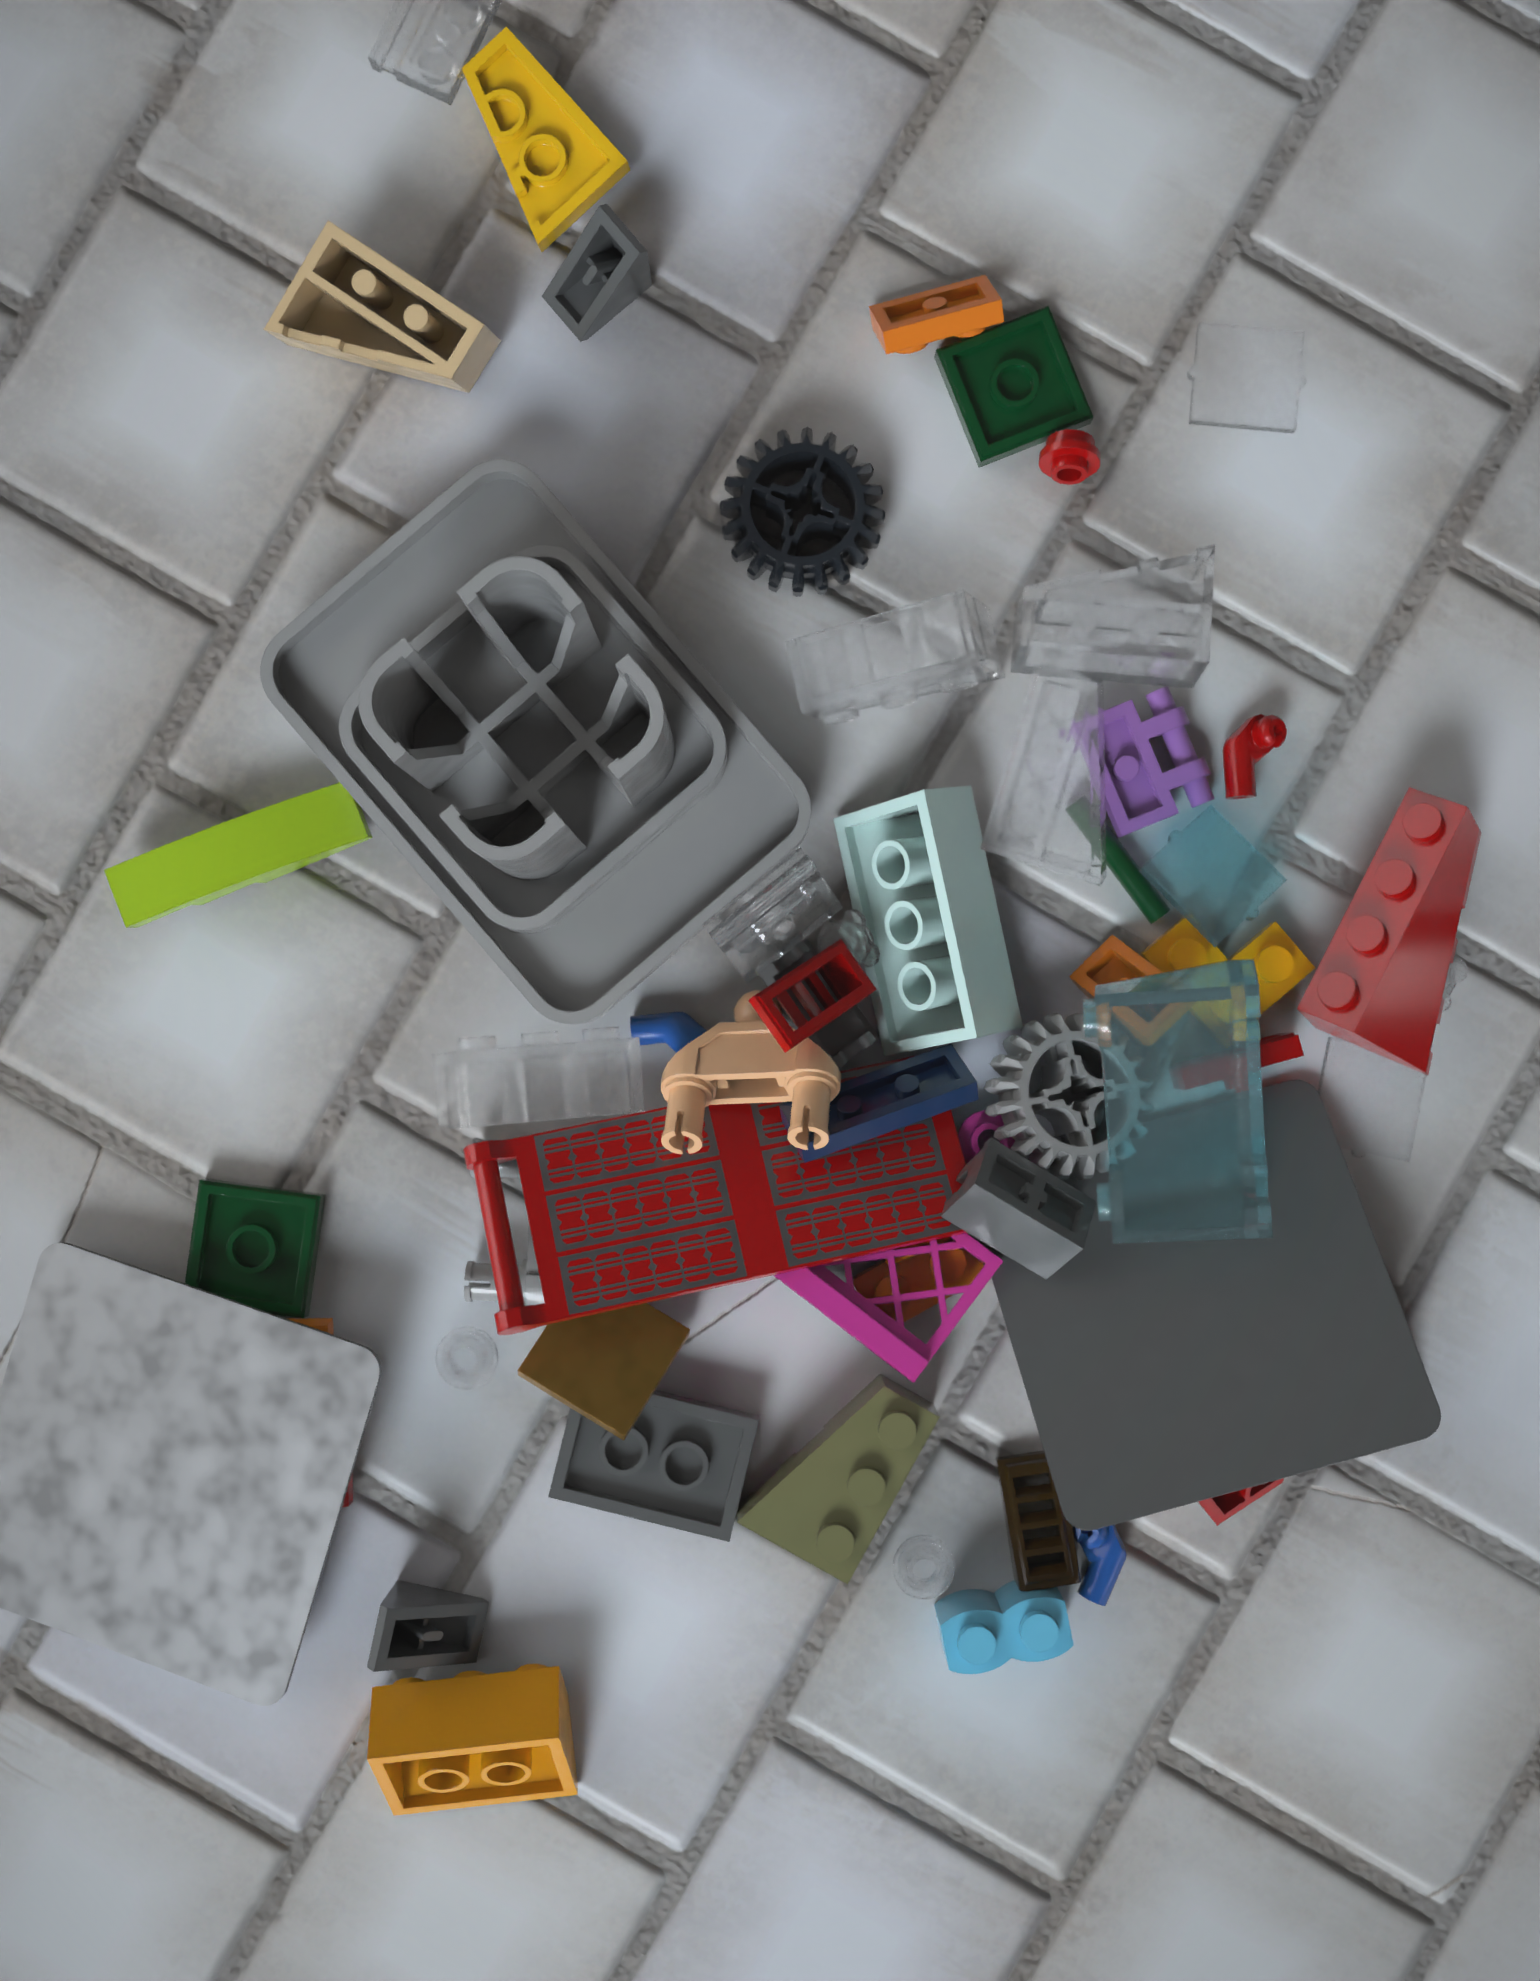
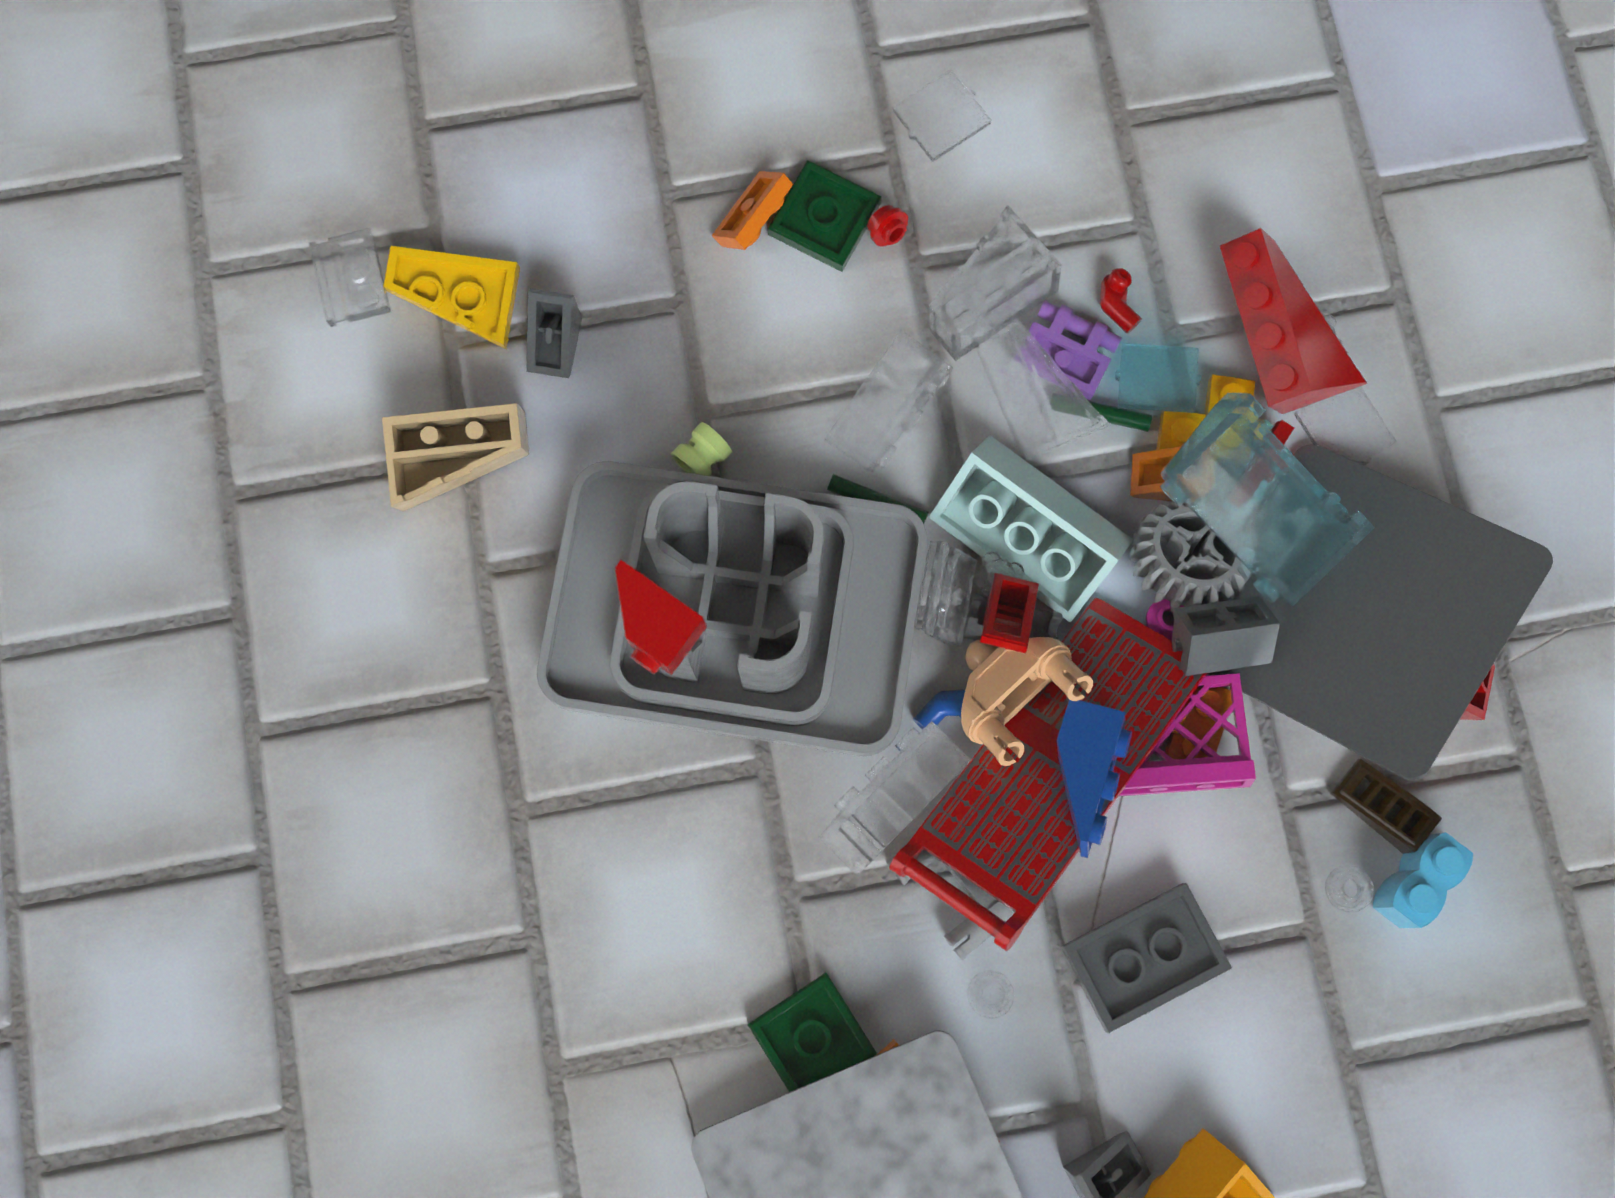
camera: 40 degrees left, 10 degrees down
lime slope [104,782,373,928] -> none
pearl gold tile [517,1303,691,1441] -> none
black gear [720,426,885,597] -> none
olive wedge [737,1374,940,1585] -> none
dark blue plate [779,1043,979,1163] -> none
blue arm [1073,1525,1127,1606] -> none
none -> red slope [615,560,707,675]
none -> yellowish green wheel [671,422,732,476]
none -> dark green piece [827,474,929,524]
none -> blue slope [1057,699,1132,858]

